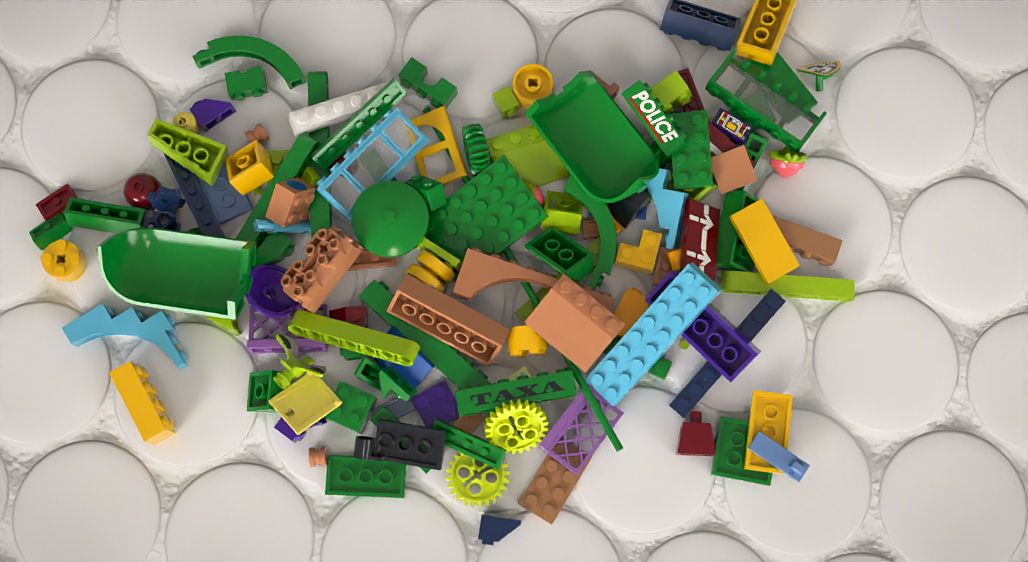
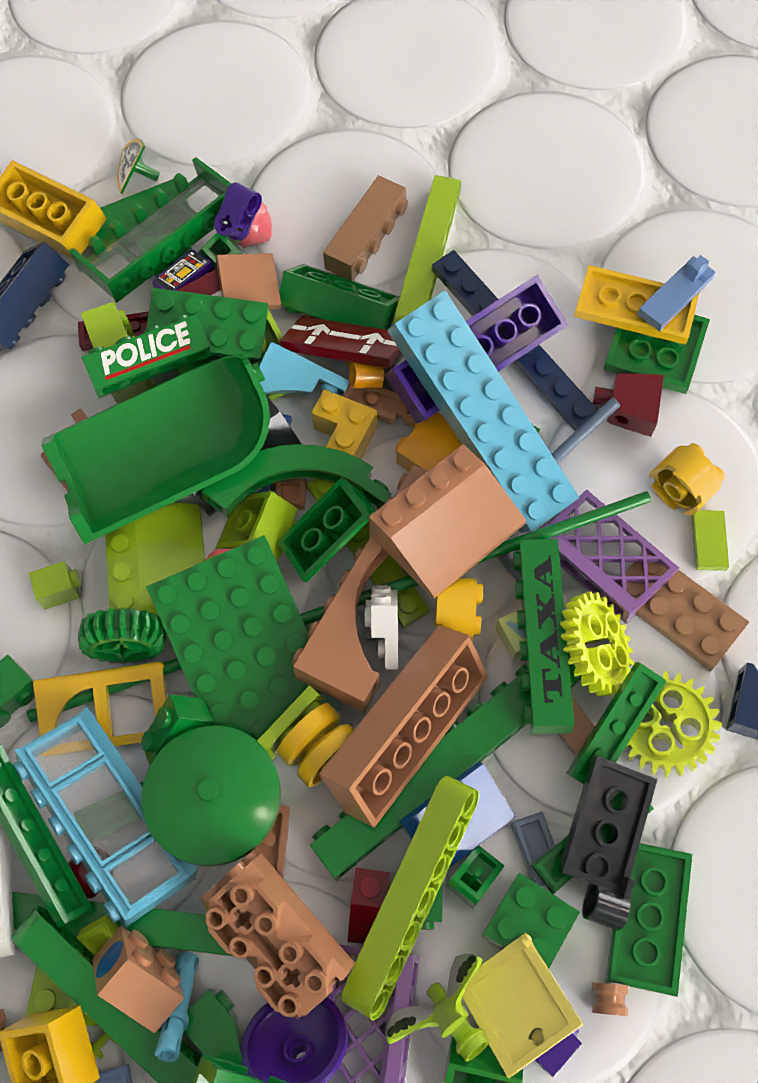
camera: 80 degrees left, 10 degrees down
green slope [379,366,418,402] -> none
dark purple plate [411,380,459,428] -> none
yellow wheel [512,63,554,110] -> none
yellow tile [729,198,800,285] -> none
none -> dark purple piece [214,182,262,241]
none -> white plate [365,585,398,669]
none -> sand blue bar [551,397,621,463]
none -> yellow brick [649,443,725,515]
none -> lime tile [691,510,729,571]

